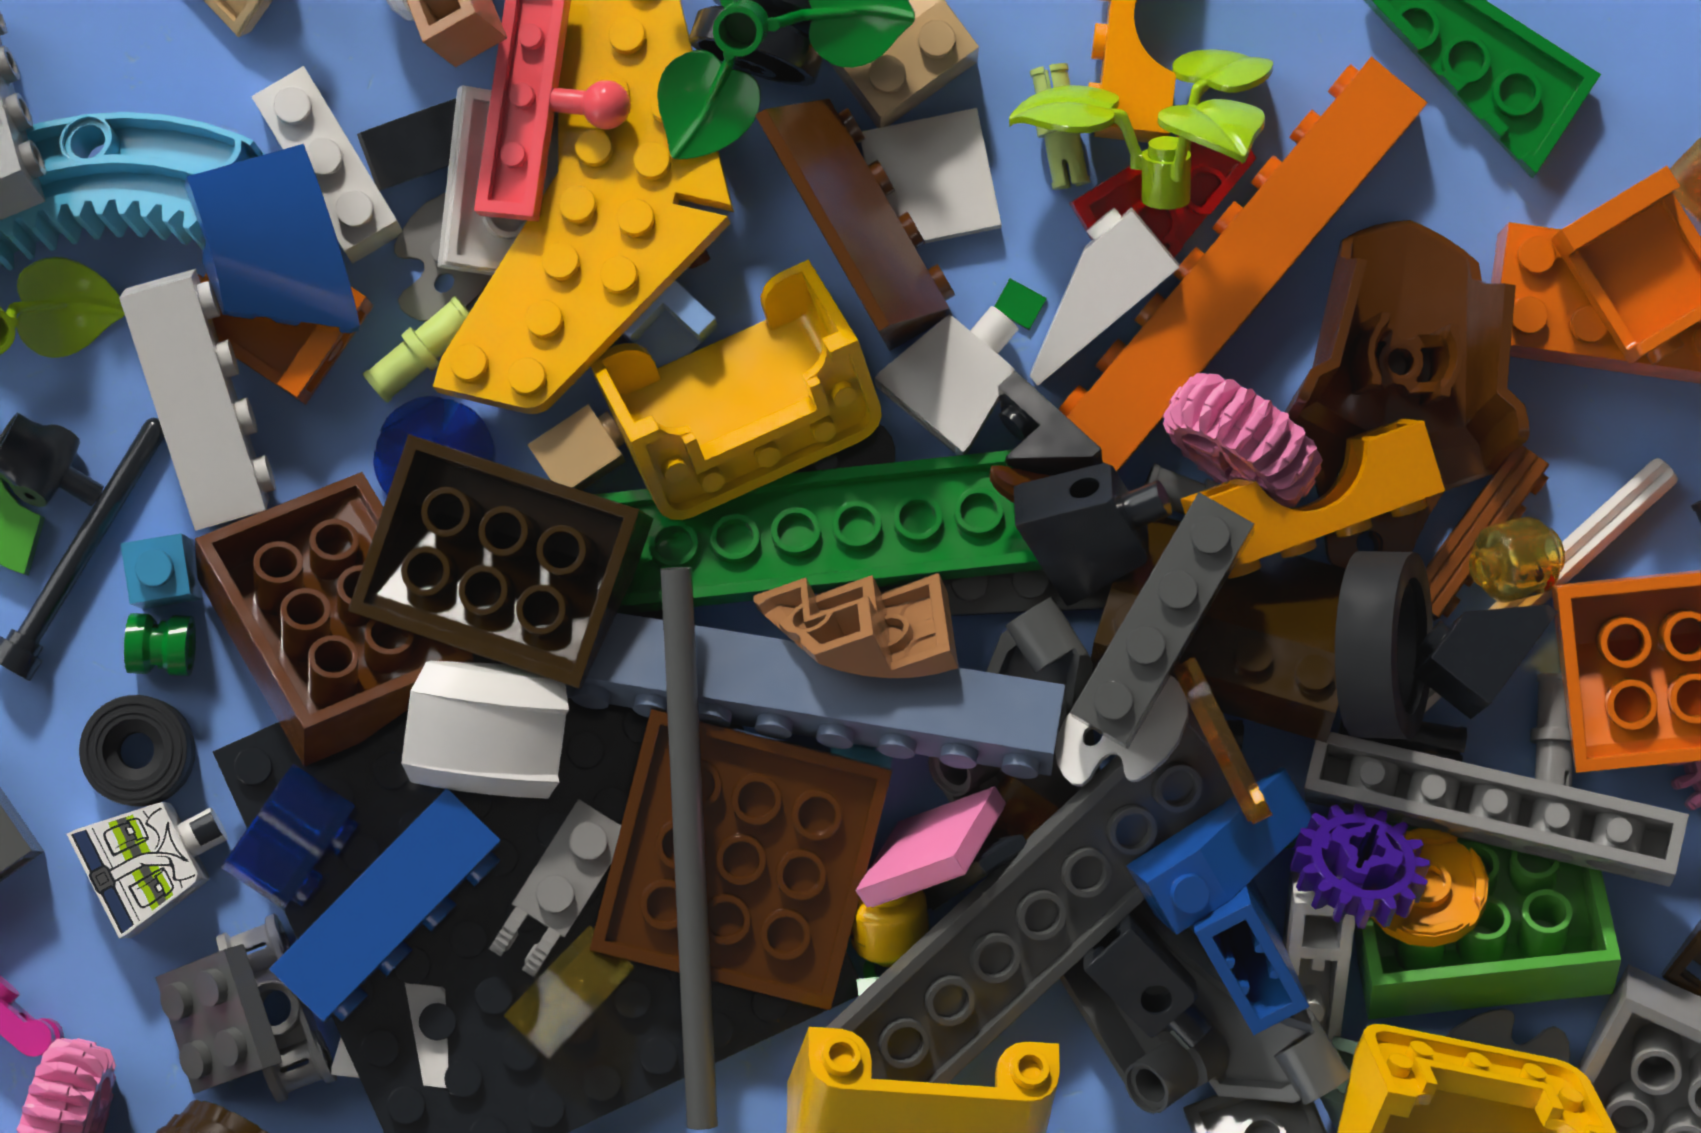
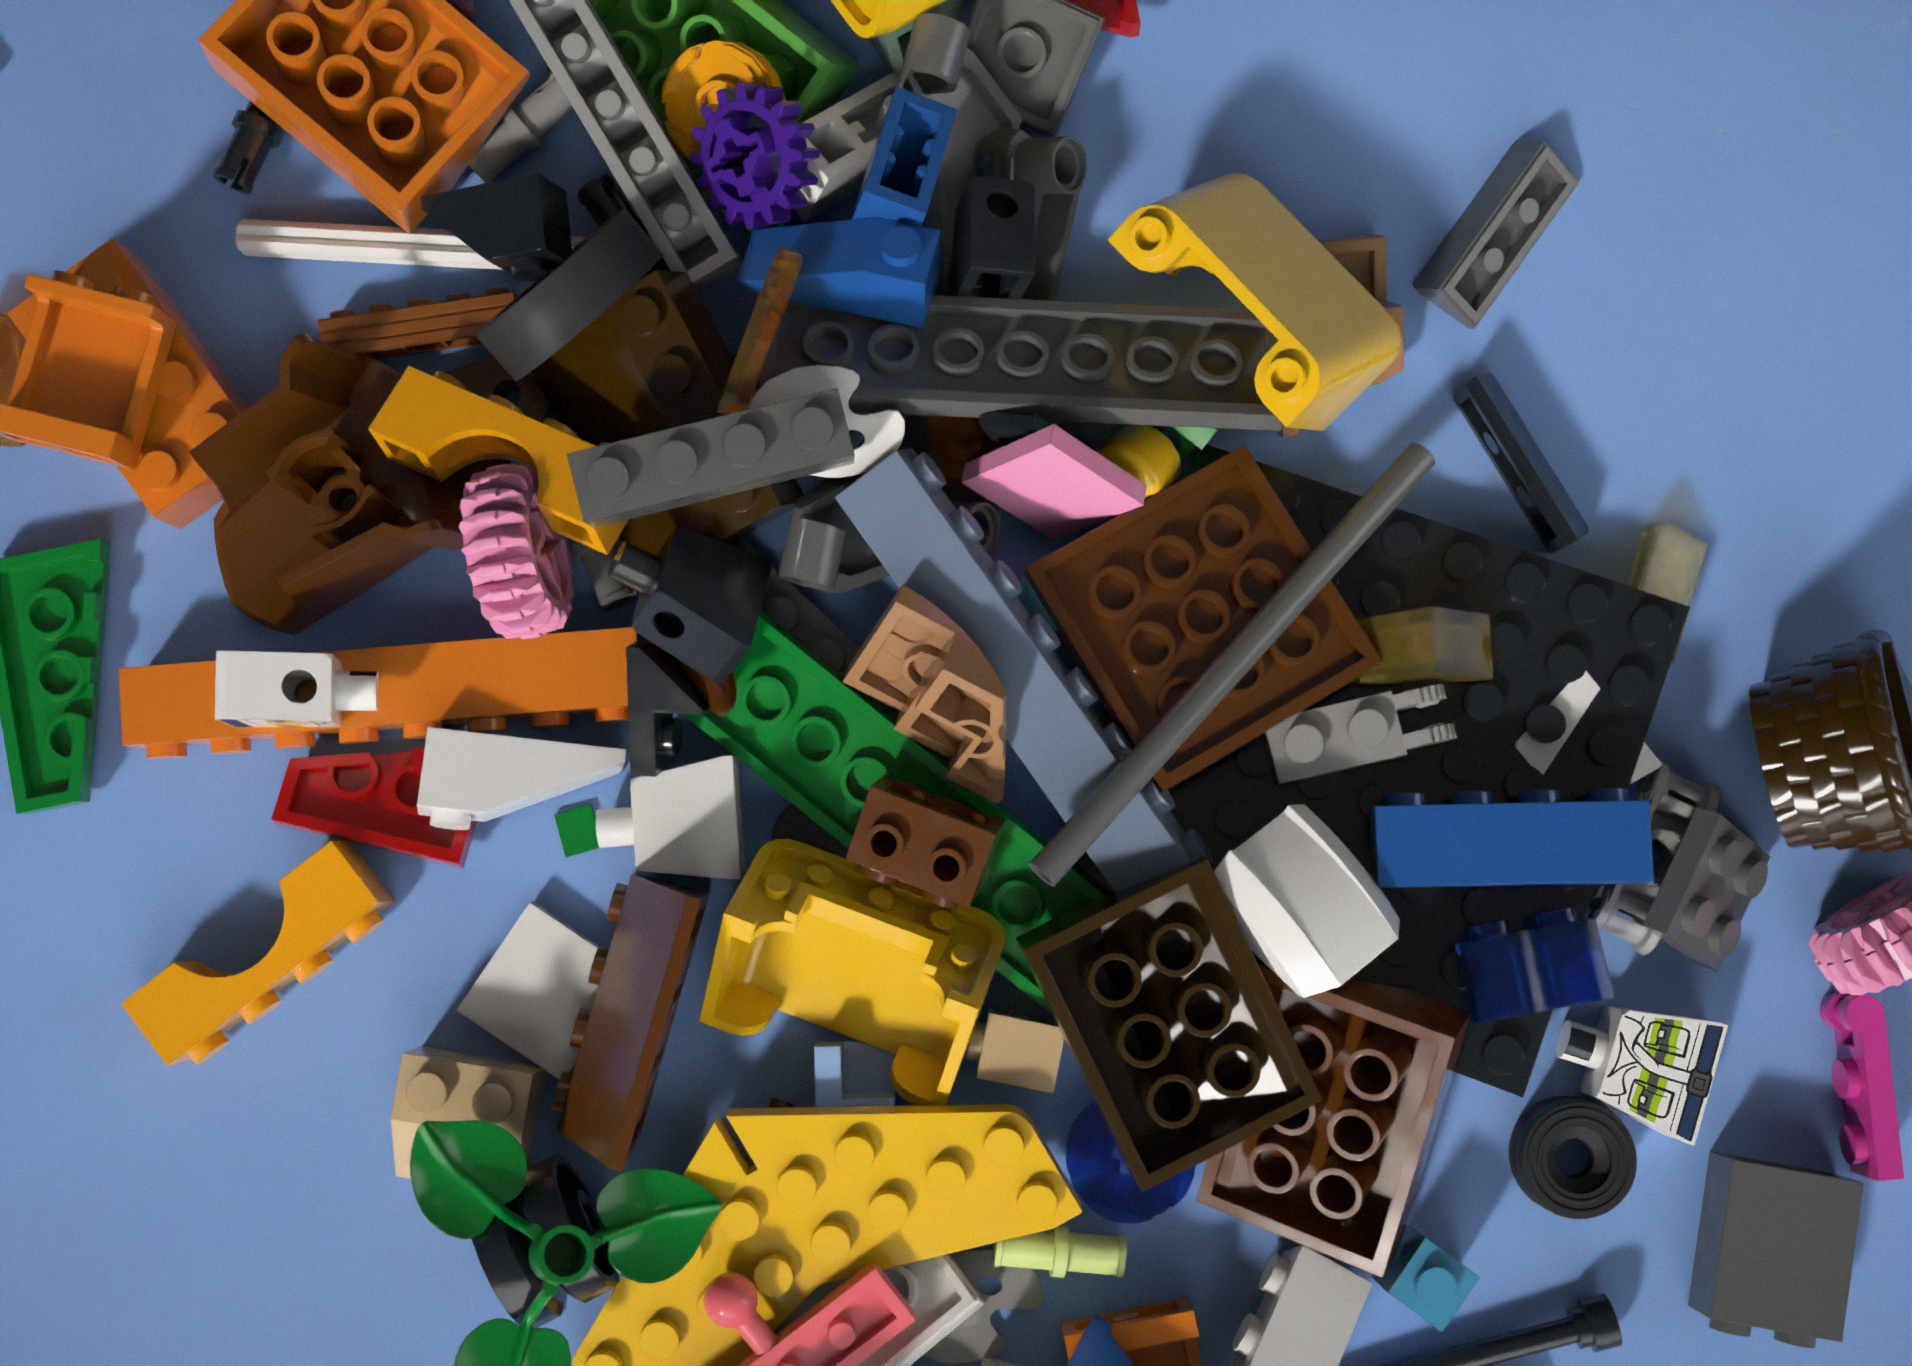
camera: 140 degrees left, 0 degrees up
green wheel [124,613,196,676] -> none
lime plant [1009,49,1273,209] -> none
yellowish green pin [1030,63,1091,190] -> none
clear yellow head [1469,516,1565,603] -> none
none -> white torso [215,651,380,728]
none -> reddish brown brick [845,774,1006,908]

